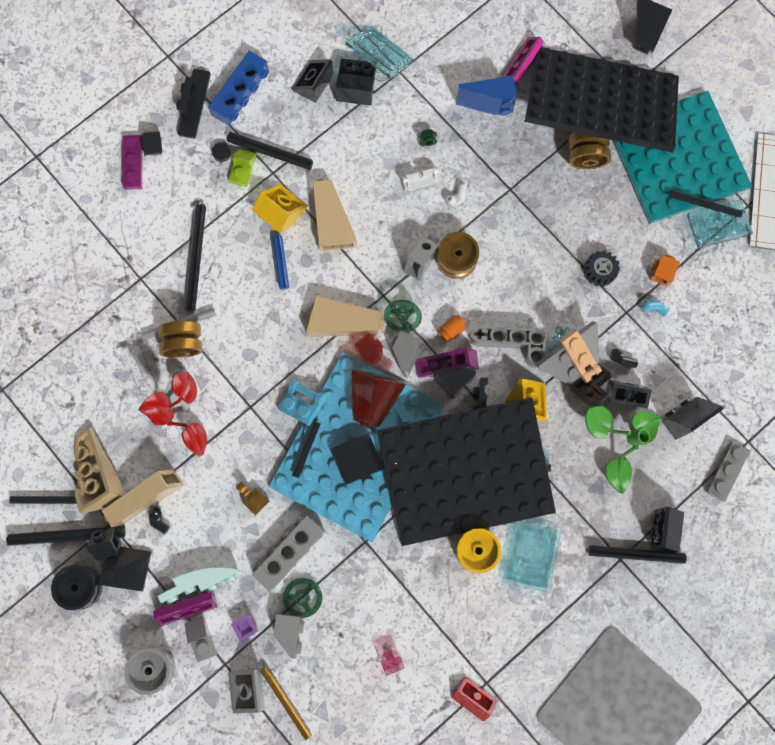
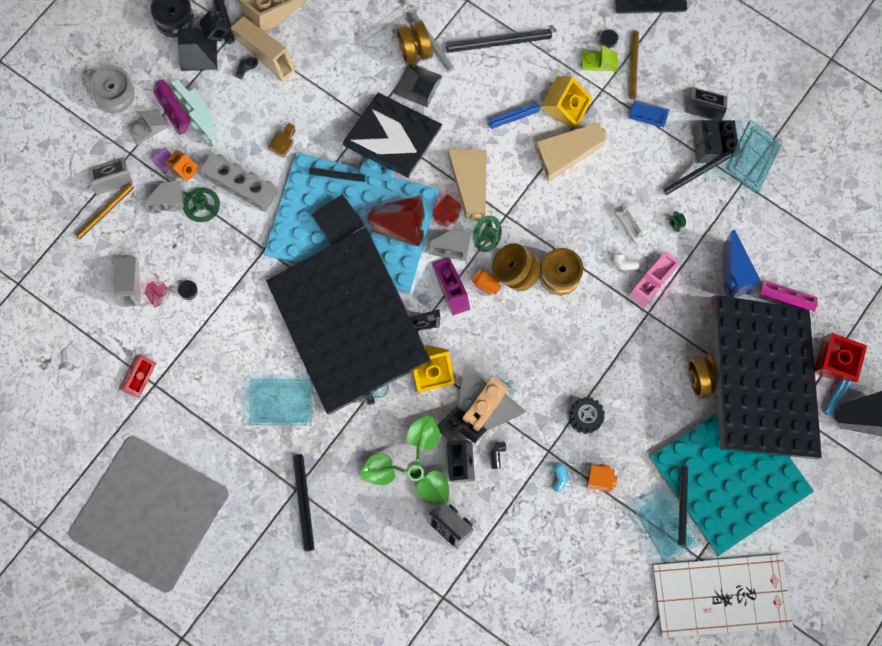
camera: 75 degrees right, 5 degrees down
red plant [138,371,207,457] -> none
blue brick [208,51,269,126] -> none
black axle [227,132,314,170] -> none
light grey torso [404,234,439,281] -> none
black slope [434,369,476,400] -> none
yellow wheel [455,528,501,573] -> none
light grey beam [469,325,546,368] -> none
black slope [649,507,684,552] -> none
light grey plate [706,441,751,502] -> none
none -> light grey slope [114,255,140,307]
none -> orange brick [164,150,199,182]
none -> black tile [178,280,198,300]
none -> black plate [343,92,442,178]
none -> black slope [394,64,442,108]
none -> pearl gold wheel [492,243,542,292]
none -> pearl gold bar [629,31,639,99]
none -> blue plate [629,100,669,128]
none -> bright pink slope [629,252,681,308]
none -> black bar [663,151,732,195]
none -> red slope [814,333,867,382]
none -> medium azure axle [823,380,852,416]

